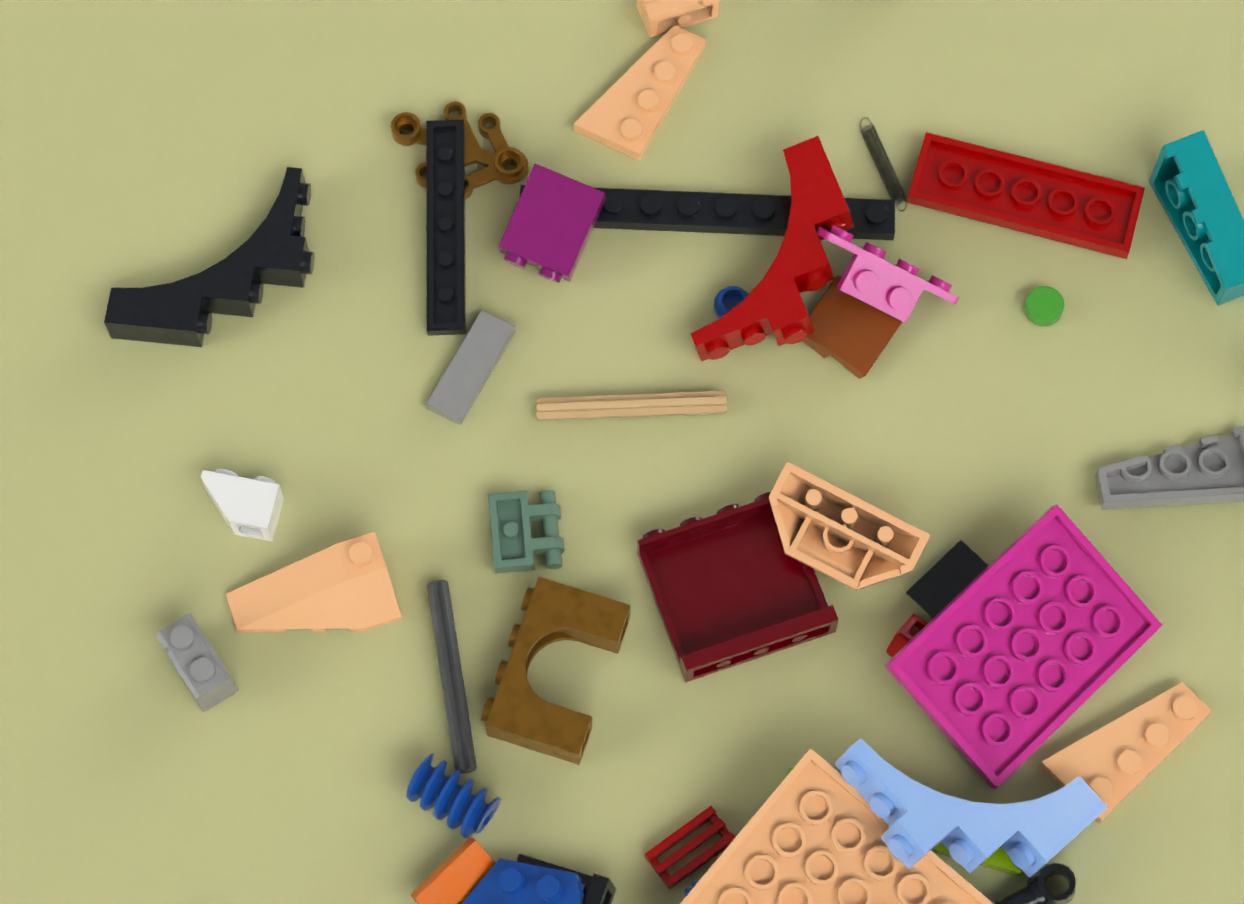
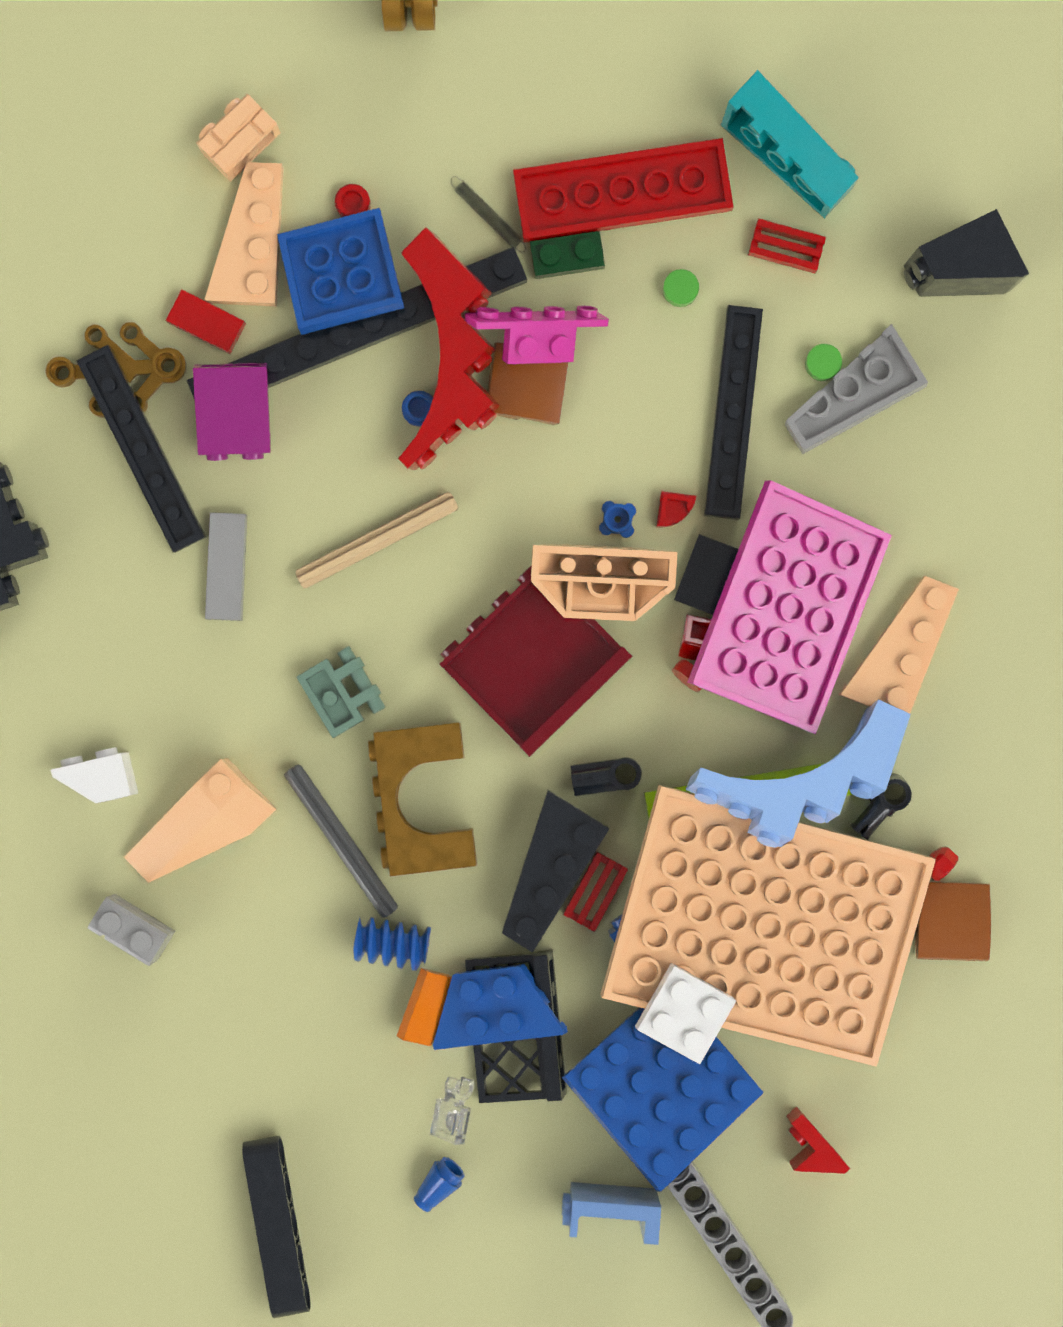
camera: 25 degrees left, 20 degrees up
none -> red tile [165,289,246,354]
none -> blue plate [277,208,405,335]
none -> red tile [335,184,371,217]
none -> black wedge [502,789,609,953]
none -> dark green plate [530,231,605,279]
none -> black piece [570,757,642,796]
none -> blue plate [599,501,636,538]
none -> red tile [656,491,697,528]
none -> red tile [672,659,702,693]
none -> black tile [704,305,763,520]
none -> red tile [748,218,826,274]
none -> bright green tile [805,344,842,381]

